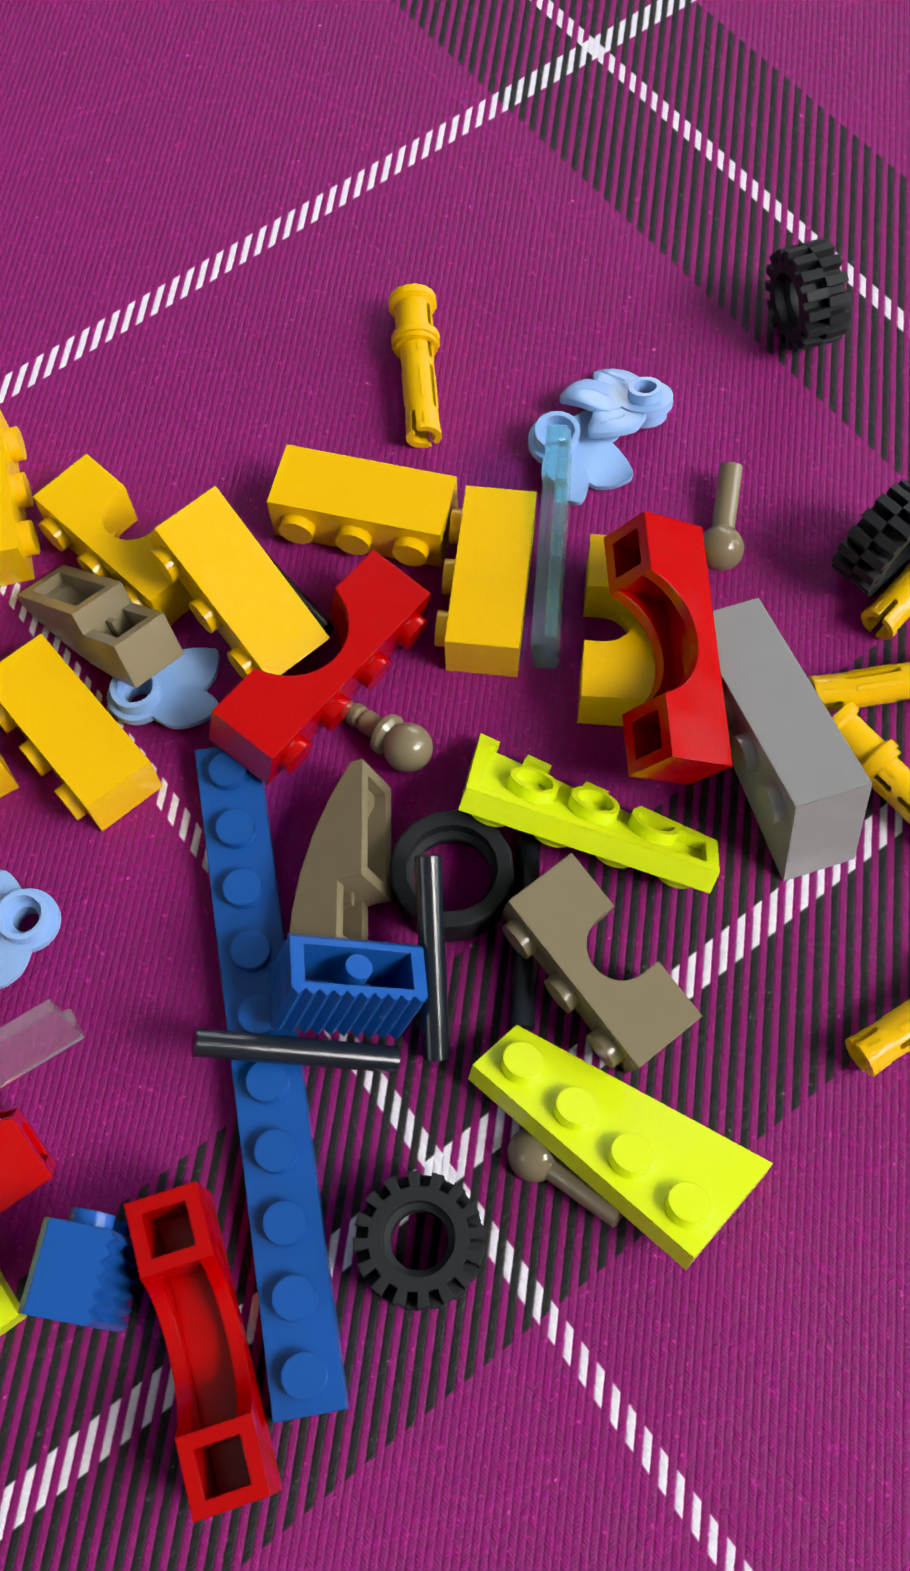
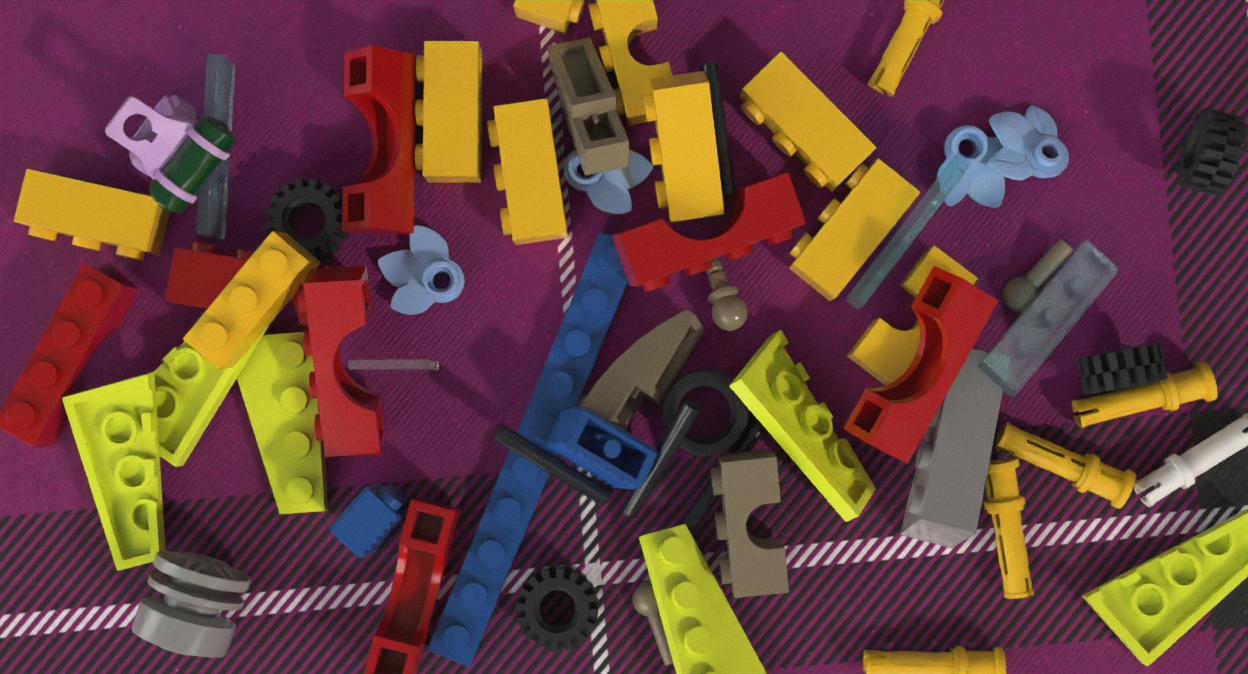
camera: 30 degrees right, 20 degrees up
none -> clear light blue tile [977,239,1120,397]

